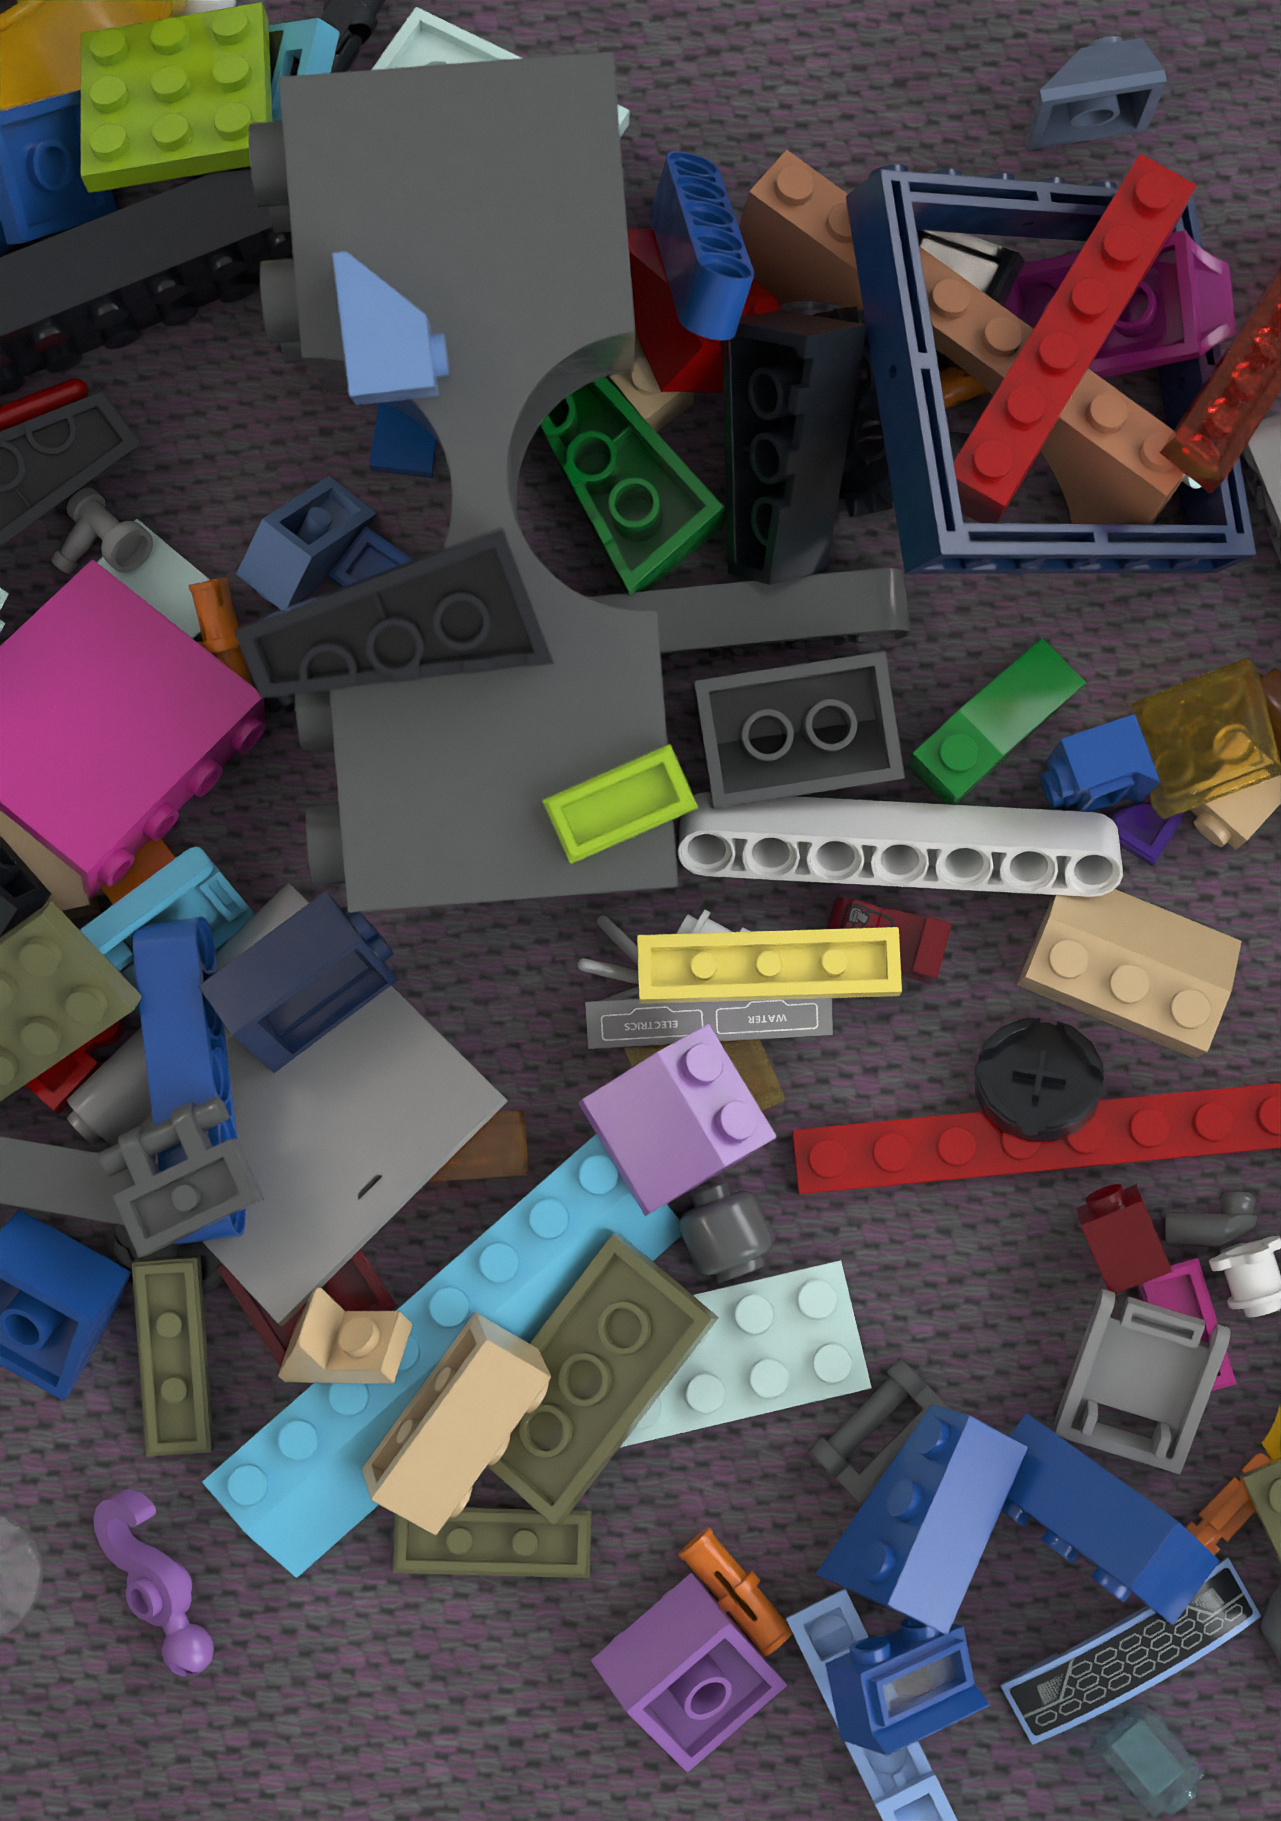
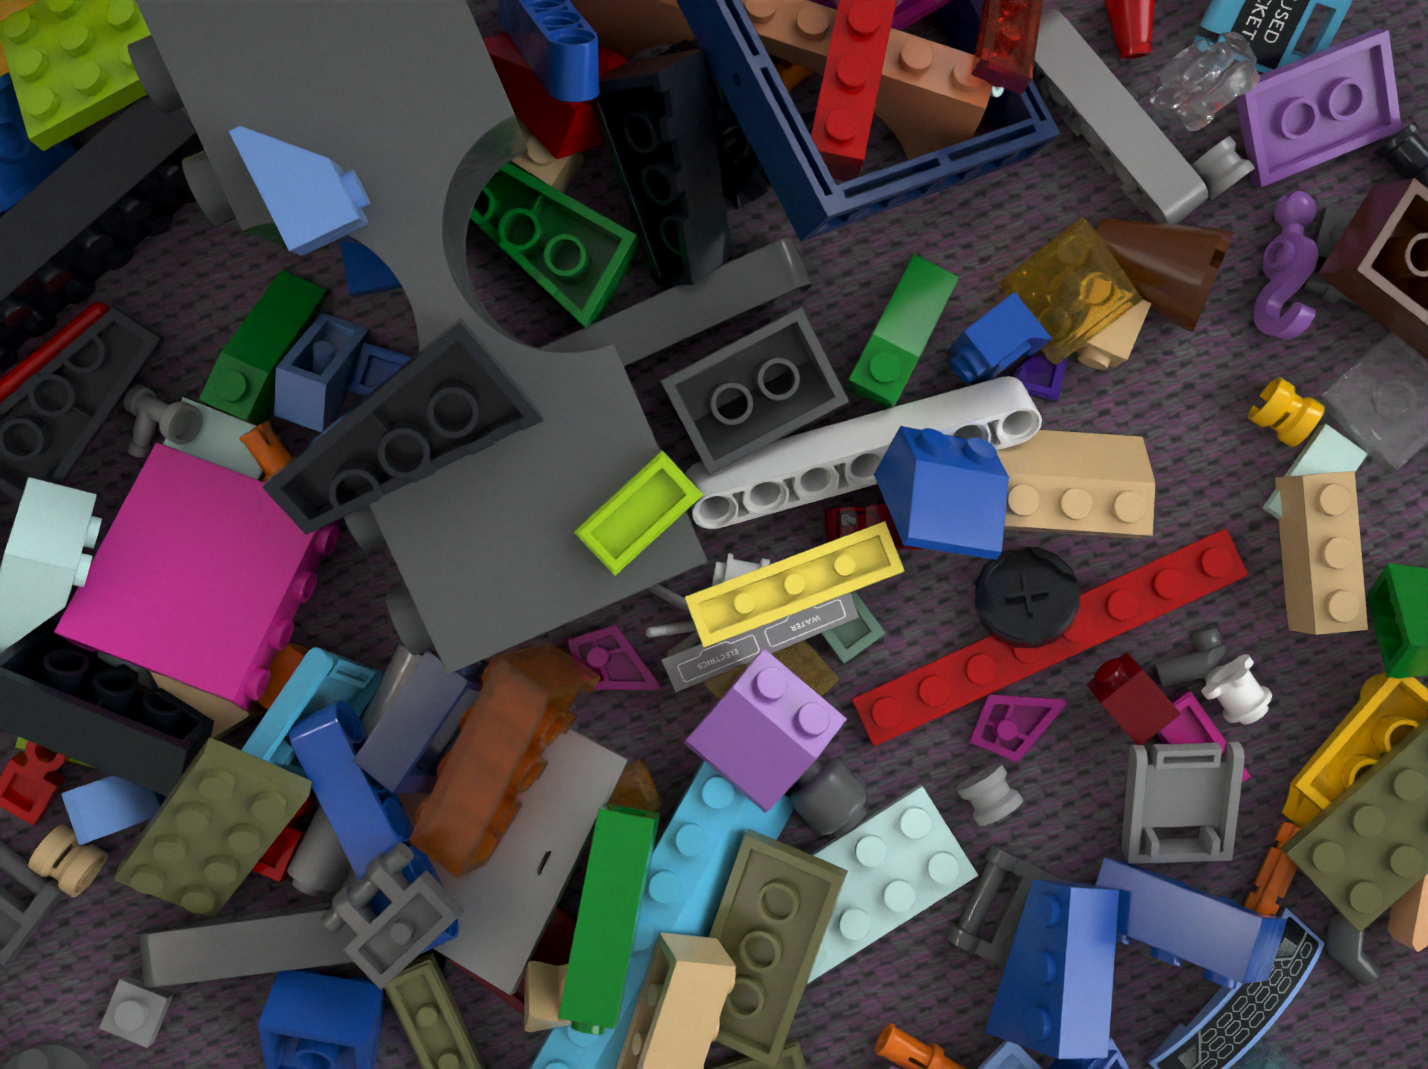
camera: 20 degrees left, 5 degrees up
none -> green slope [199,270,329,426]
none -> clear orange wedge [408,644,601,878]
none -> green slope [558,803,661,1035]
none -> magenta piece [567,624,661,690]
none -> sand green plate [821,591,886,664]
none -> blue slope [874,426,1009,560]
none -> light grey wheel [956,763,1023,826]
none -> magenta piece [968,694,1067,762]

